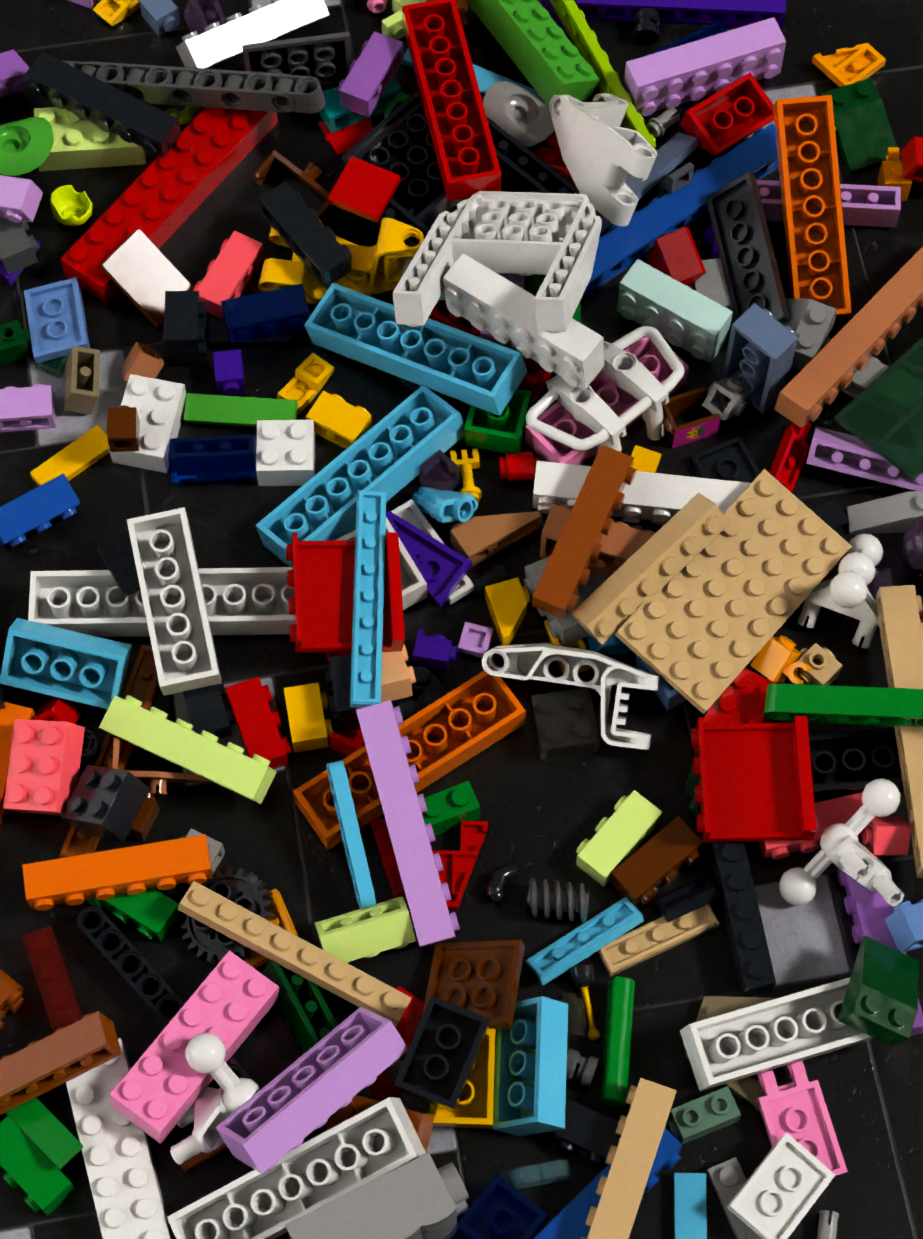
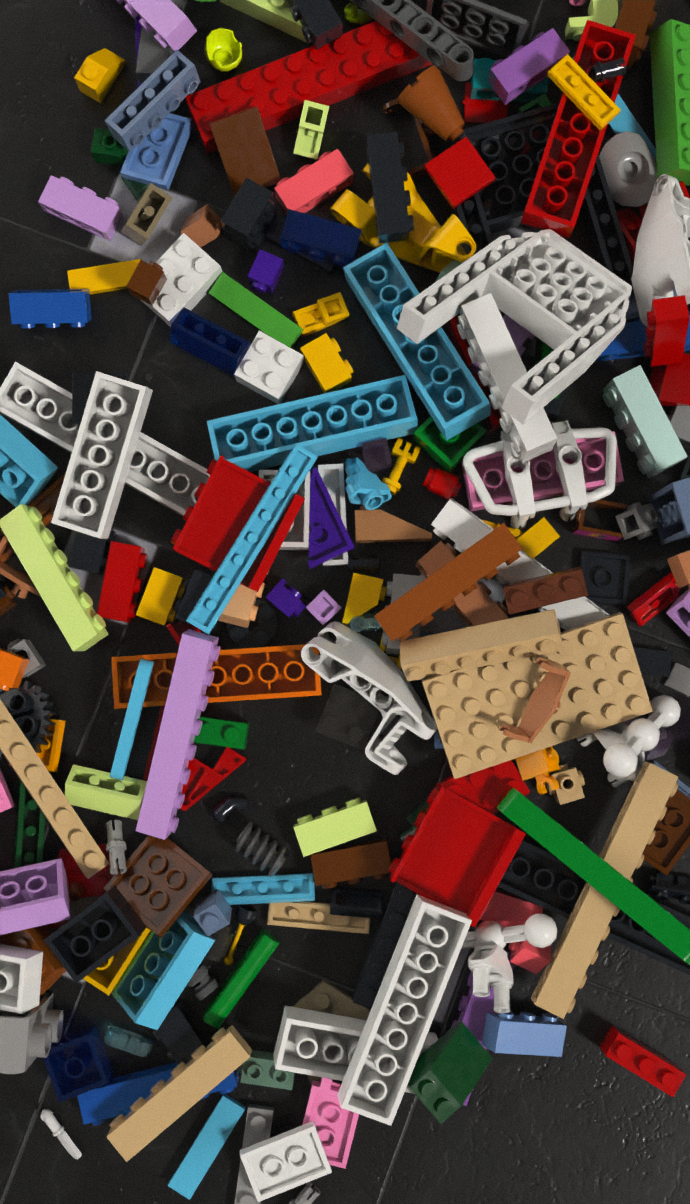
camera: 30 degrees right, 20 degrees up
none -> sand blue brick [105,50,201,152]
none -> light grey pin [105,820,127,875]
none -> sand blue brick [193,889,232,936]
none -> yellowish green brick [293,100,329,160]
none -> white brick [337,895,472,1126]
none -> clear light blue piece [350,611,382,632]
none -> dark orange cone [397,65,465,141]
none -> nougat piece [499,657,571,743]
none -> copper brick [503,567,588,614]
none -> yellow tile [547,54,621,131]
none -> black pin [591,58,626,83]
none -> red brick [643,295,690,367]

